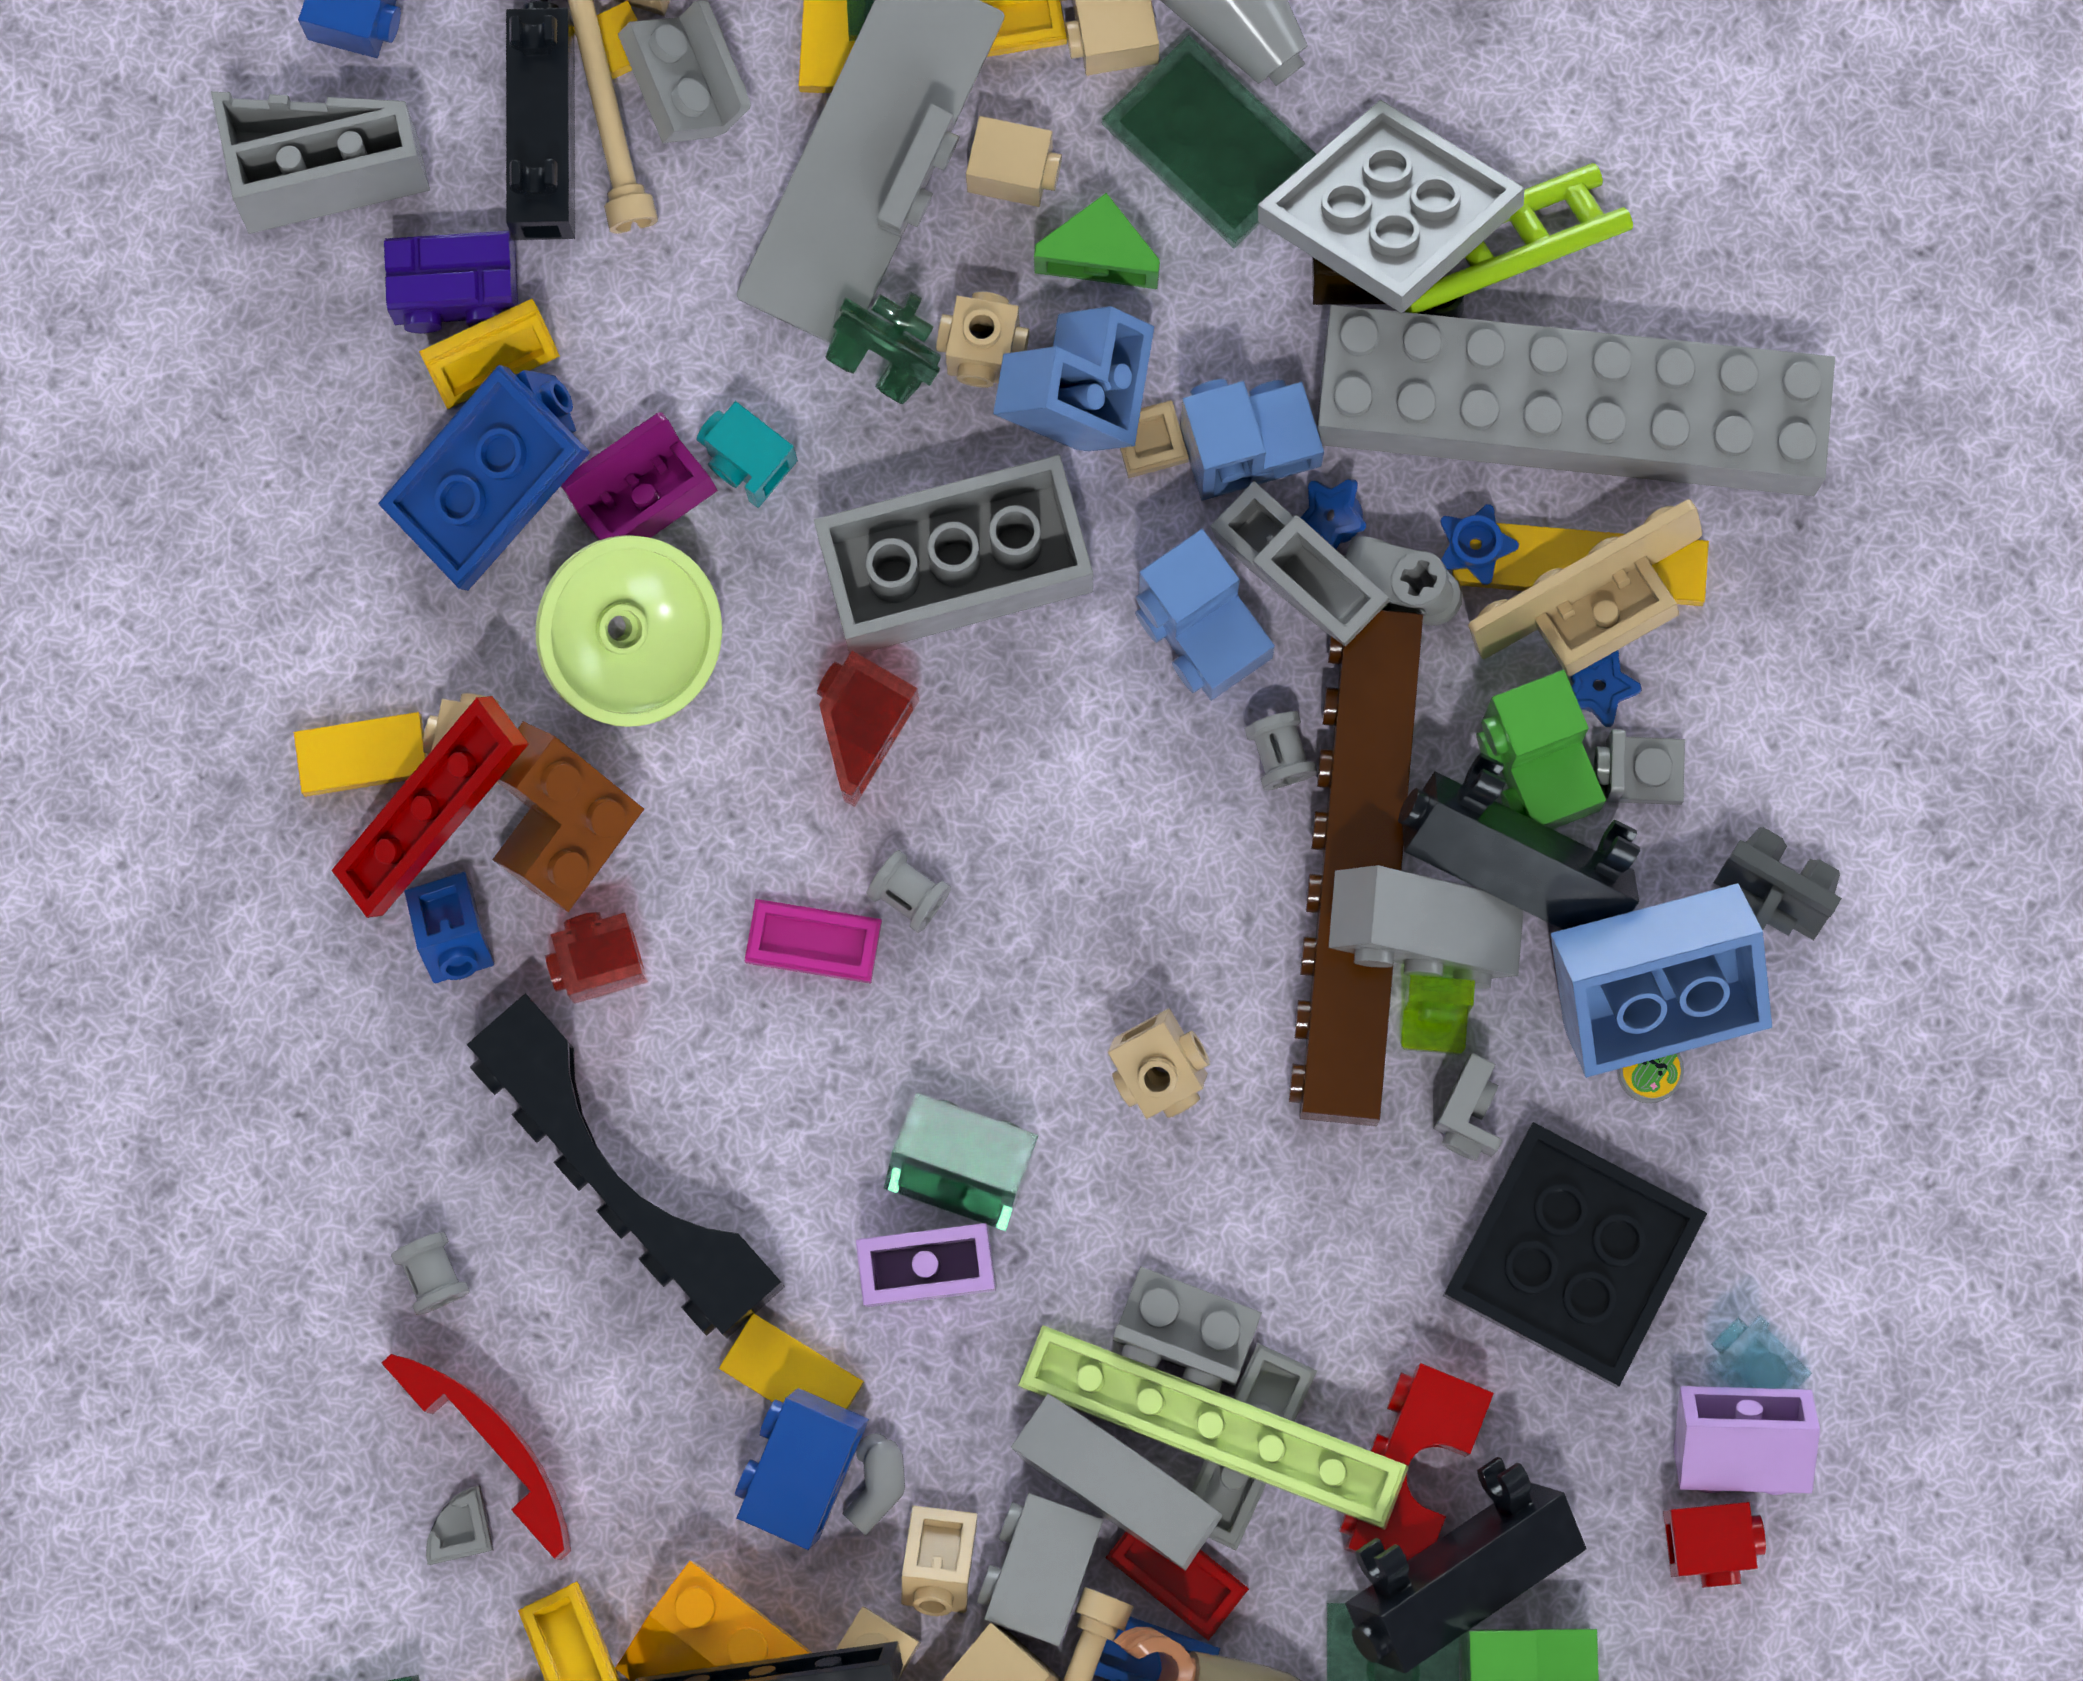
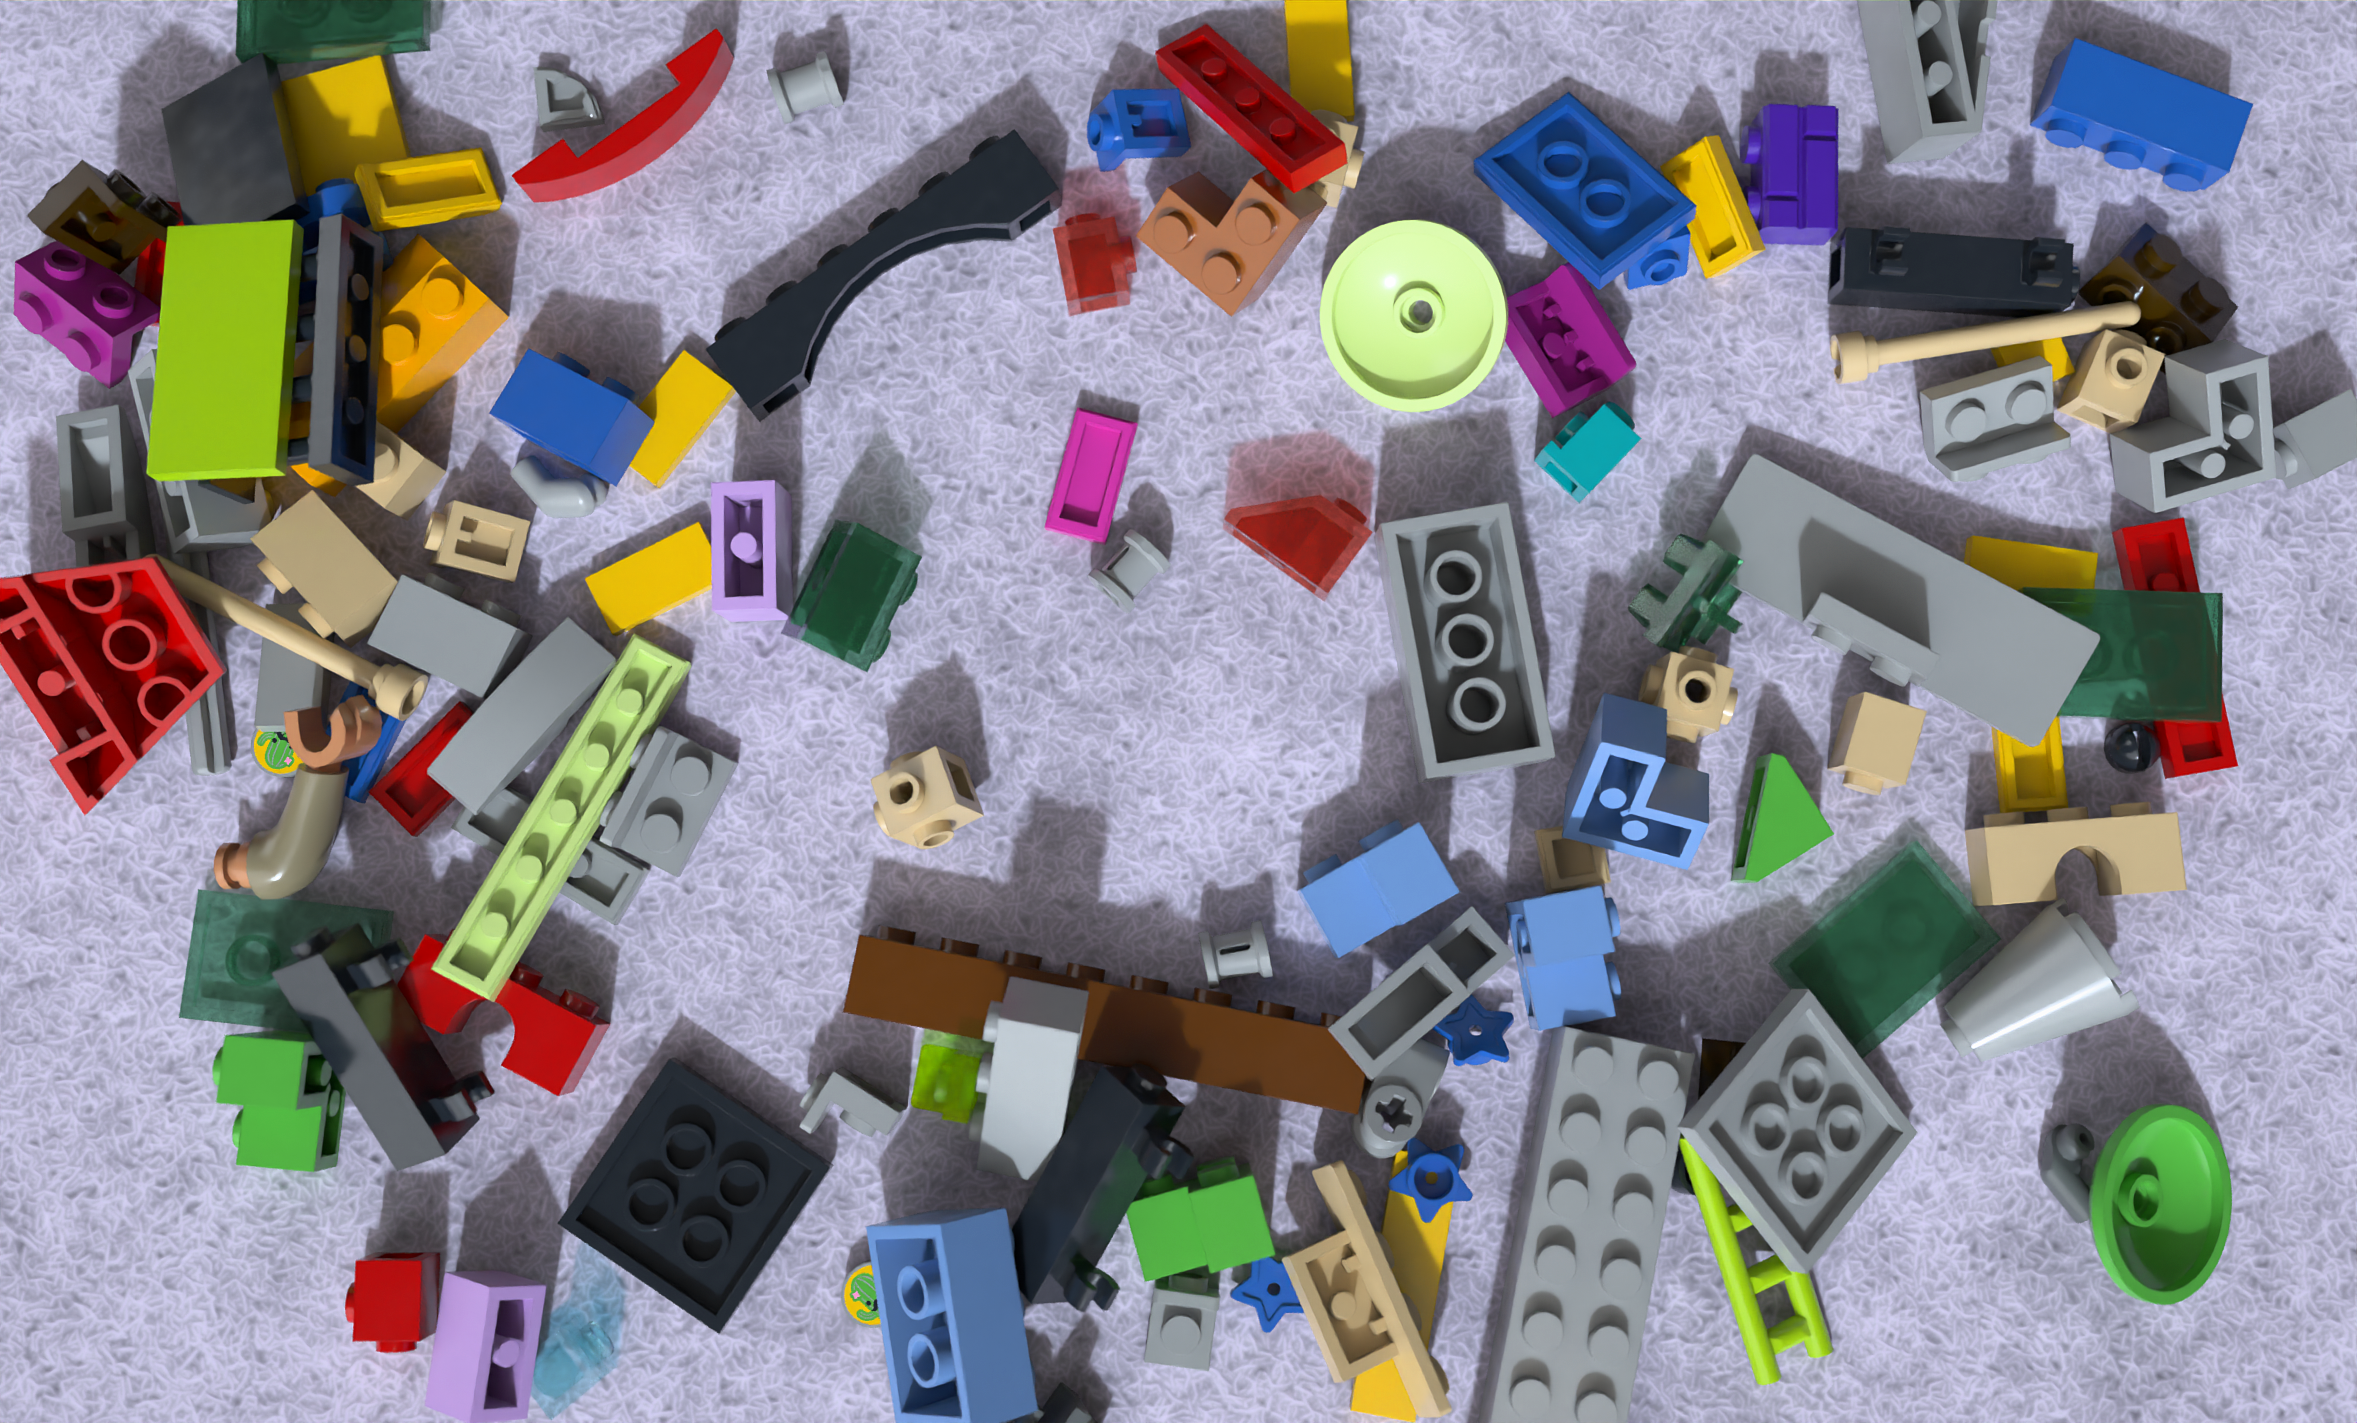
camera: 90 degrees right, 5 degrees up
none -> yellow tile [585,522,712,637]

